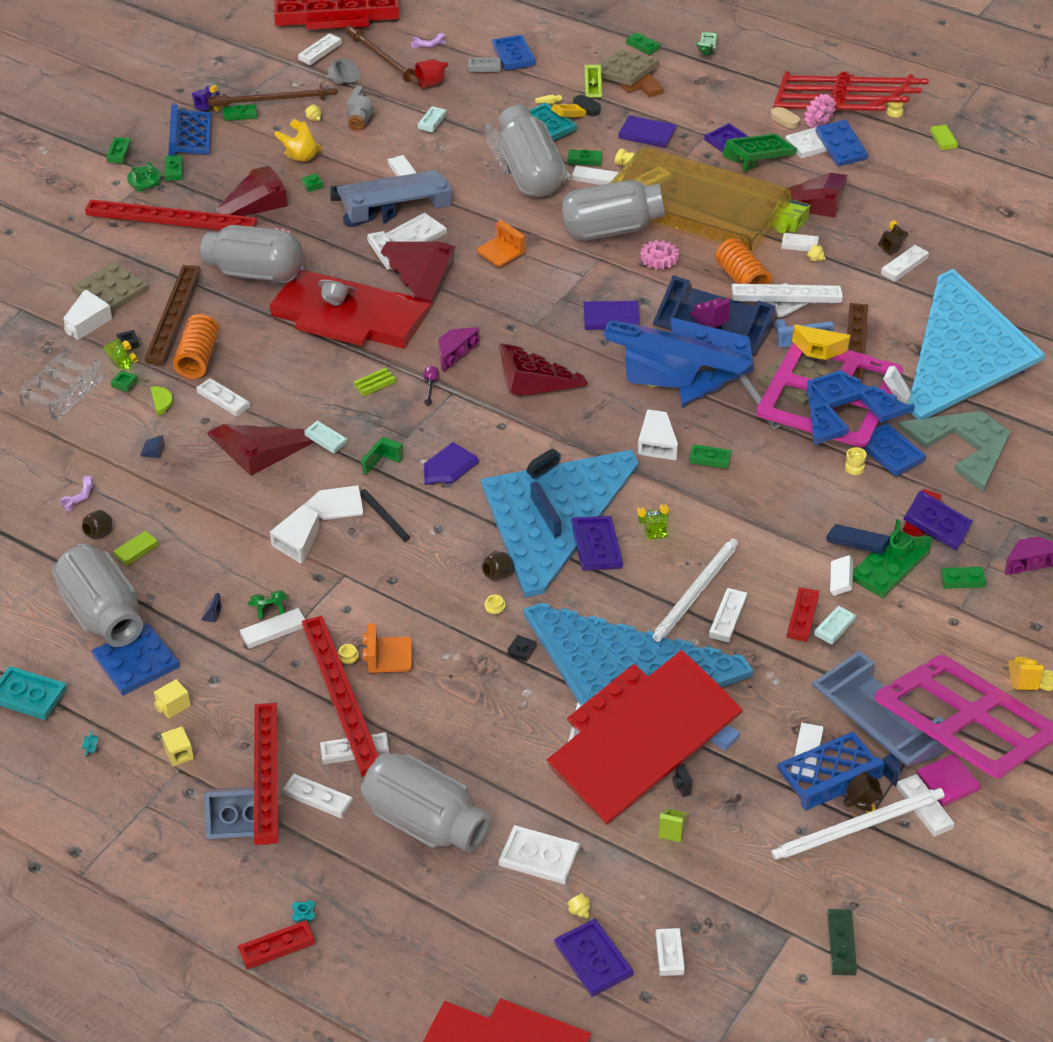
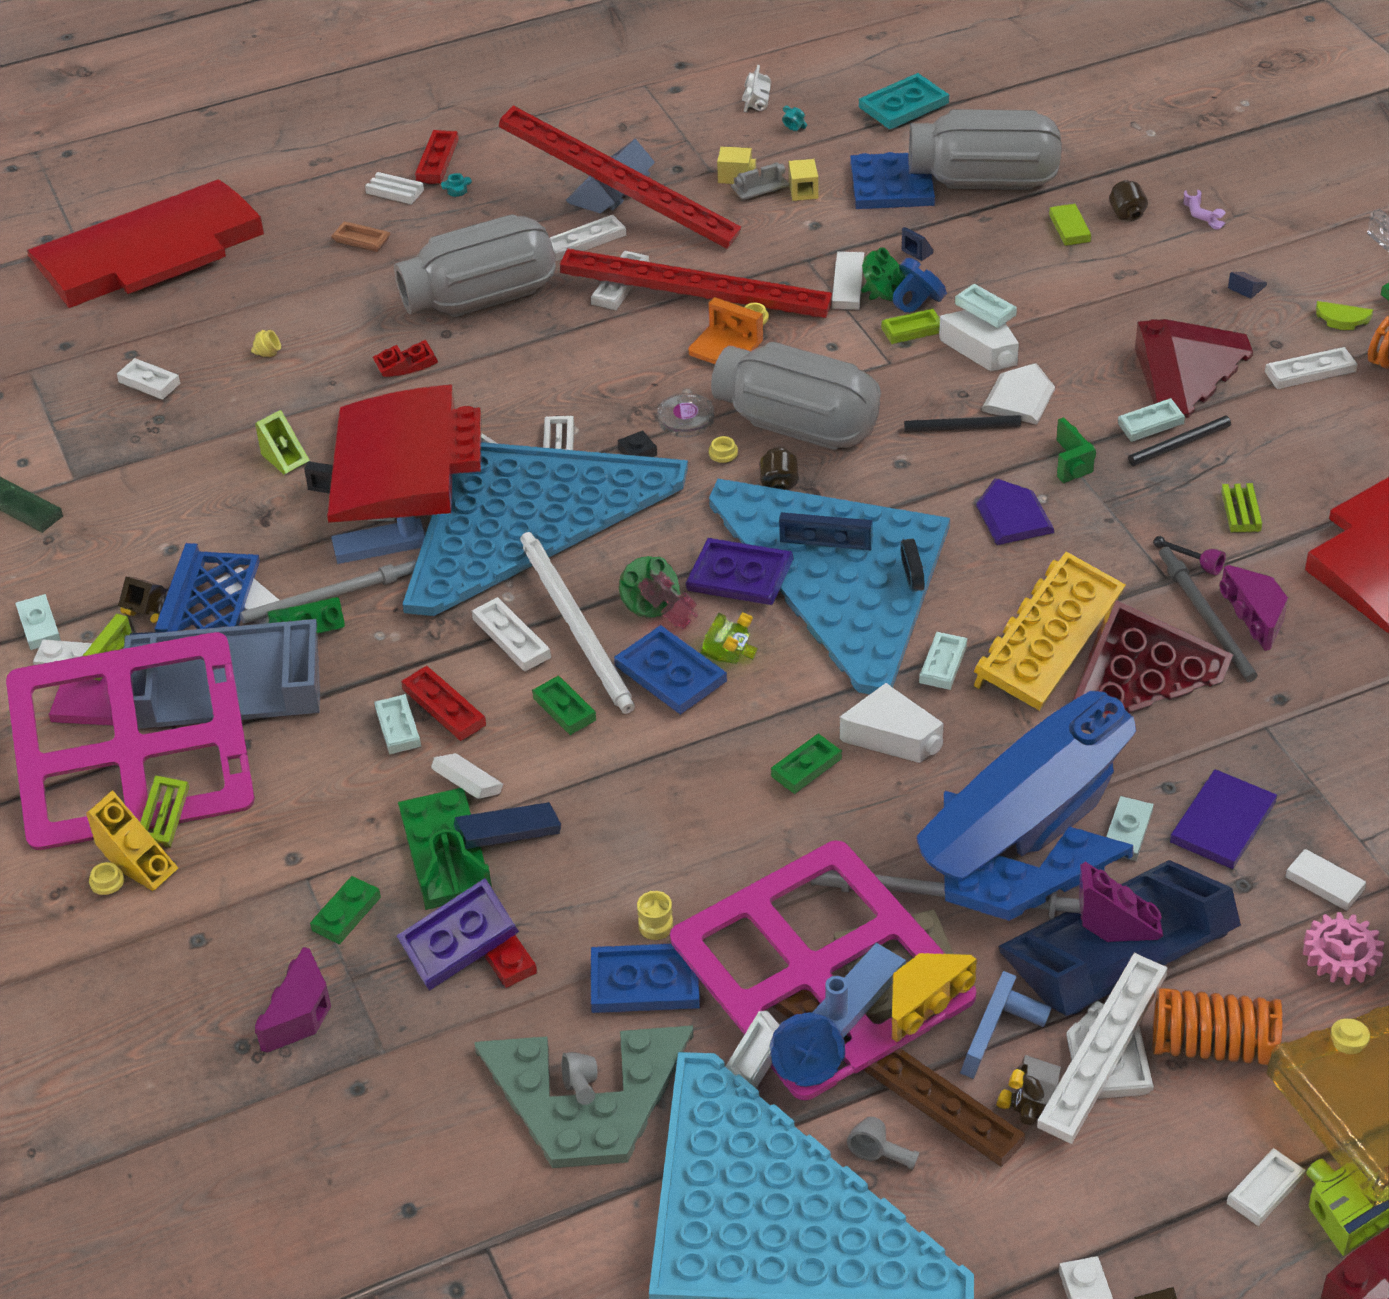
camera: 125 degrees right, 0 degrees up
white tile [499,825,580,885] -> none
dark purple tile [554,918,634,997] -> none
white piece [771,788,944,860] -> none
light yellow plate [806,244,825,262] -> none
blue wing [806,370,915,445] -> none
none -> light aqua plate [15,594,61,650]
none -> lime tile [83,613,132,681]
none -> lime tile [140,775,189,848]
none -> light grey bar [240,560,416,624]
none -> green bracket [267,597,345,634]
none -> nougat tile [331,221,391,252]
none -> white tile [365,172,424,204]
none -> red slope [372,339,438,377]
none -> green plate [532,675,597,735]
none -> white tile [543,416,574,450]
none -> light grey bar [561,1052,598,1105]
none -> blue plate [614,625,727,714]
none -> green plate [618,556,681,618]
none -> clear pink hinge [637,569,698,629]
none -> clear tile [657,393,715,437]
none -> light grey piece [711,342,881,450]
none -> light grey hinge [731,162,789,200]
none -> white hinge [742,65,771,113]
none -> blue tile [769,1012,846,1087]
none -> medium blue piece [812,943,906,1038]
none -> light grey bar [847,1117,920,1170]
none -> lime tile [881,309,940,344]
none -> blue tile [893,258,947,313]
none -> light aqua plate [919,632,967,690]
none -> light aqua plate [955,284,1017,328]
none -> yellow bracket [974,552,1126,711]
none -> dark brown piece [996,1055,1061,1125]
none -> black bar [1128,415,1231,466]
none -> dark grey bar [1159,547,1258,682]
none -> white tile [1286,849,1366,911]
none -> light yellow plate [1331,1018,1370,1054]

